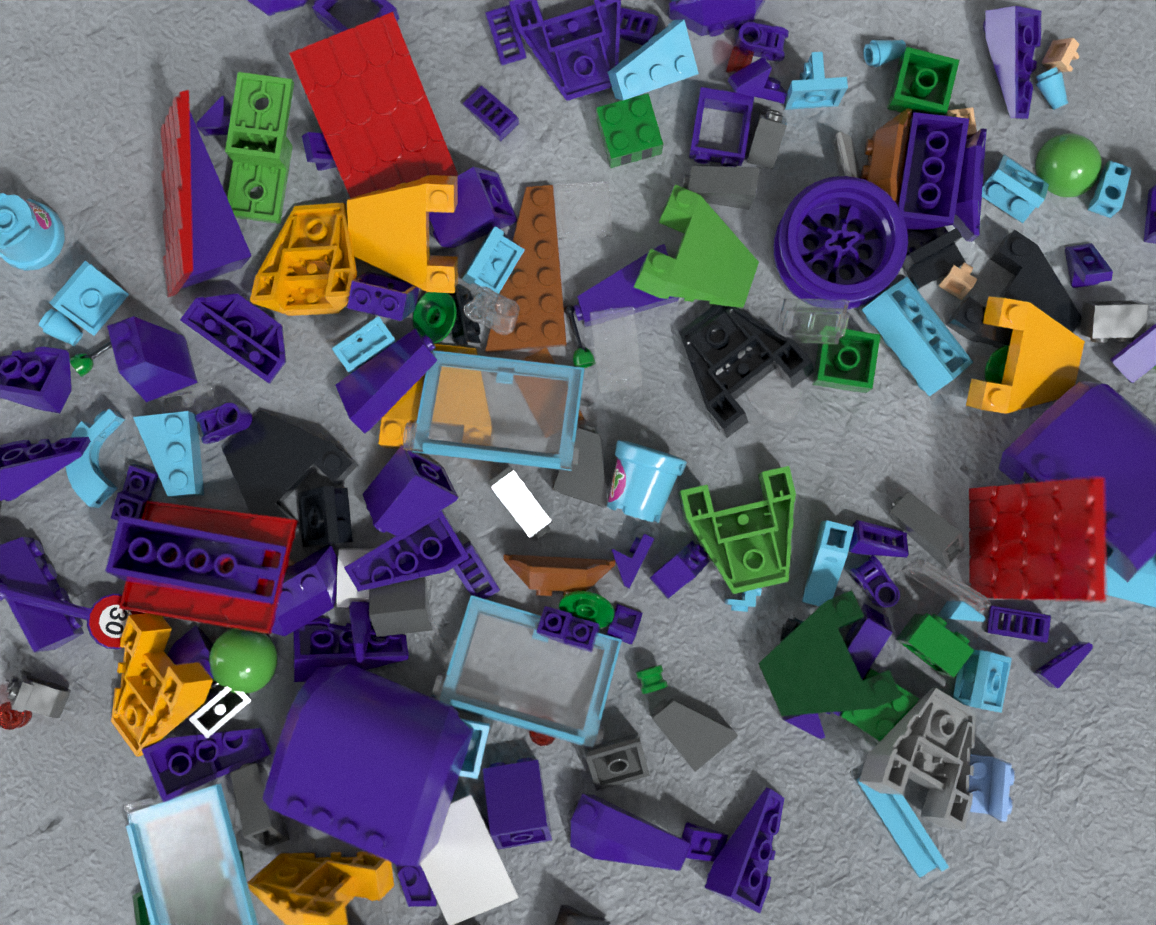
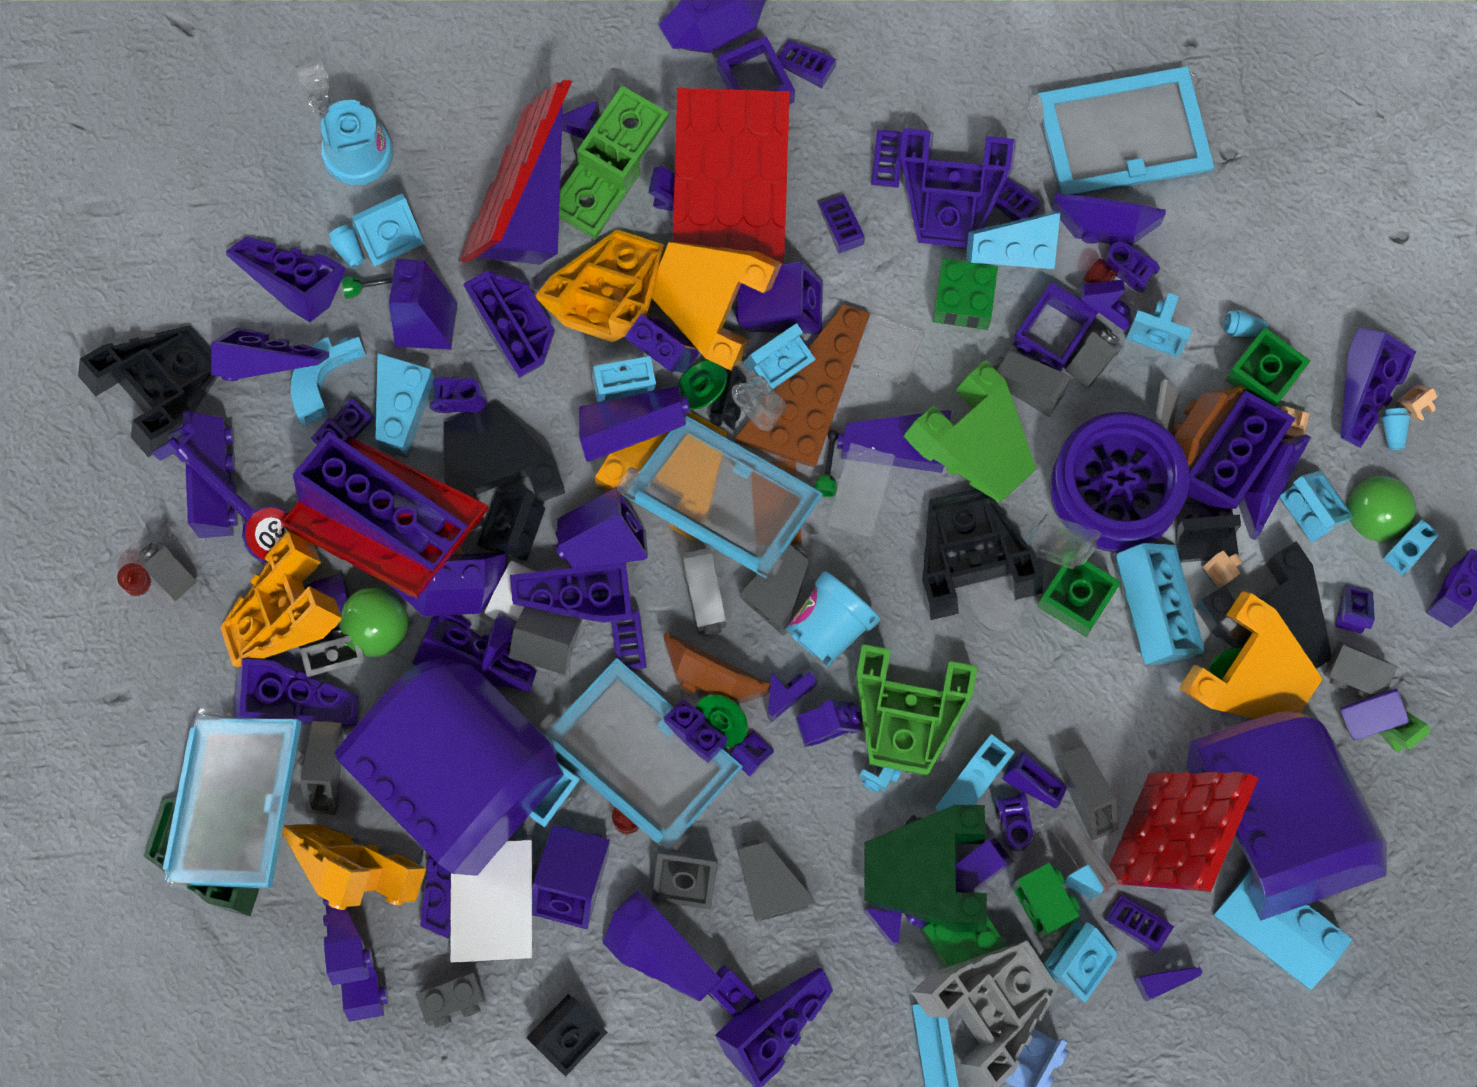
camera: 20 degrees right, 10 degrees down
green wheel [635,664,668,694] -> none

